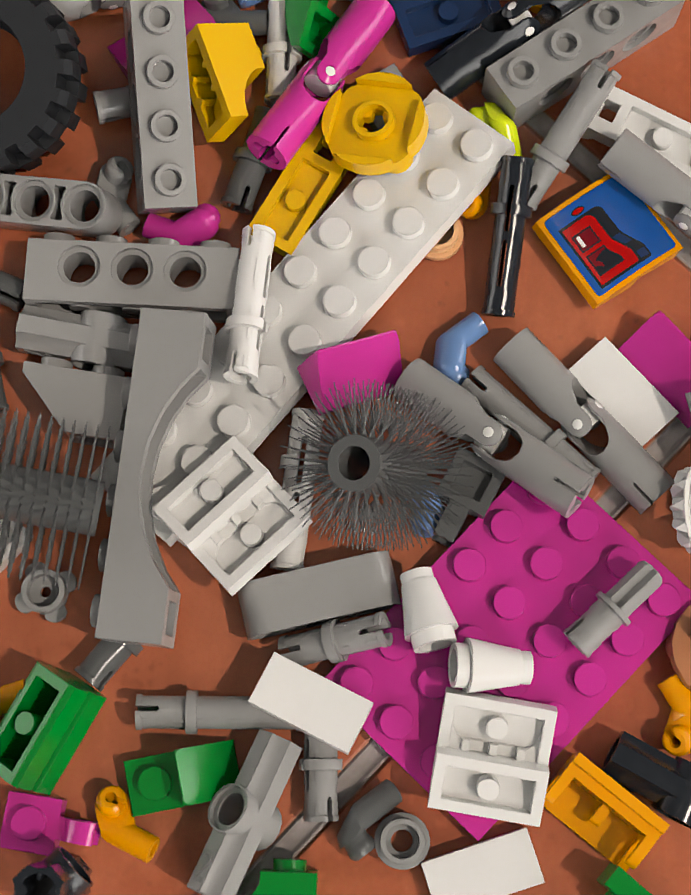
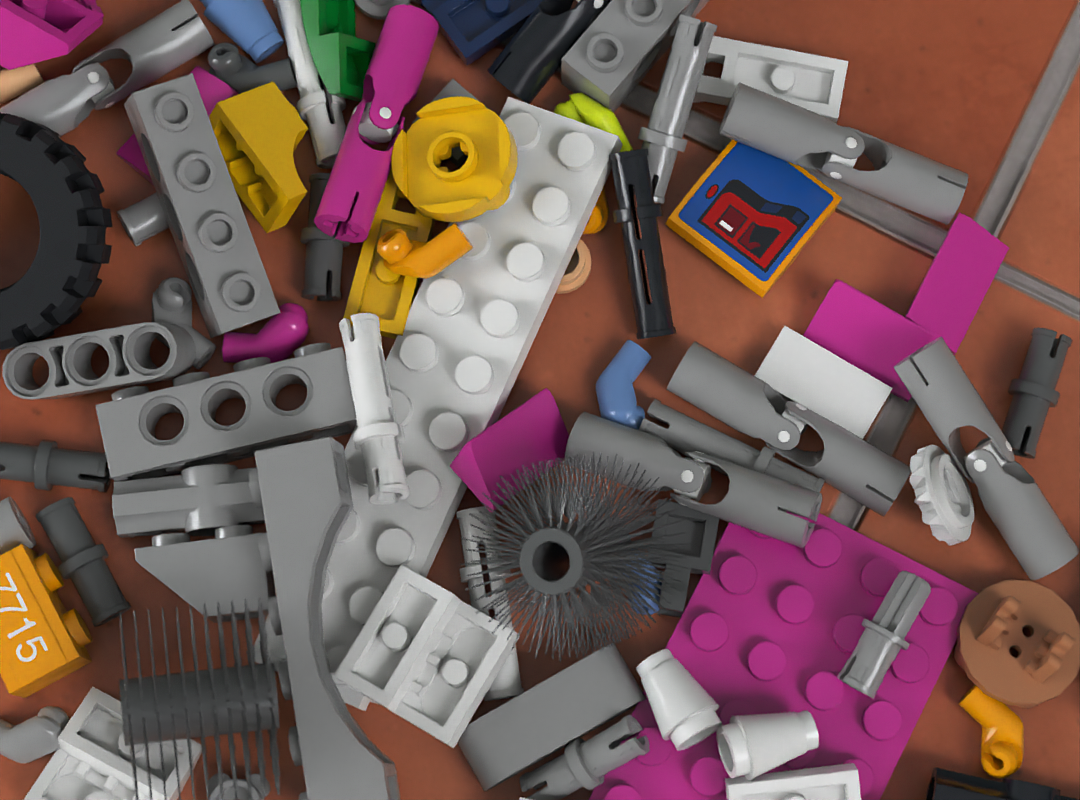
camera: 15 degrees left, 0 degrees up
none -> light orange arm [377,223,473,279]

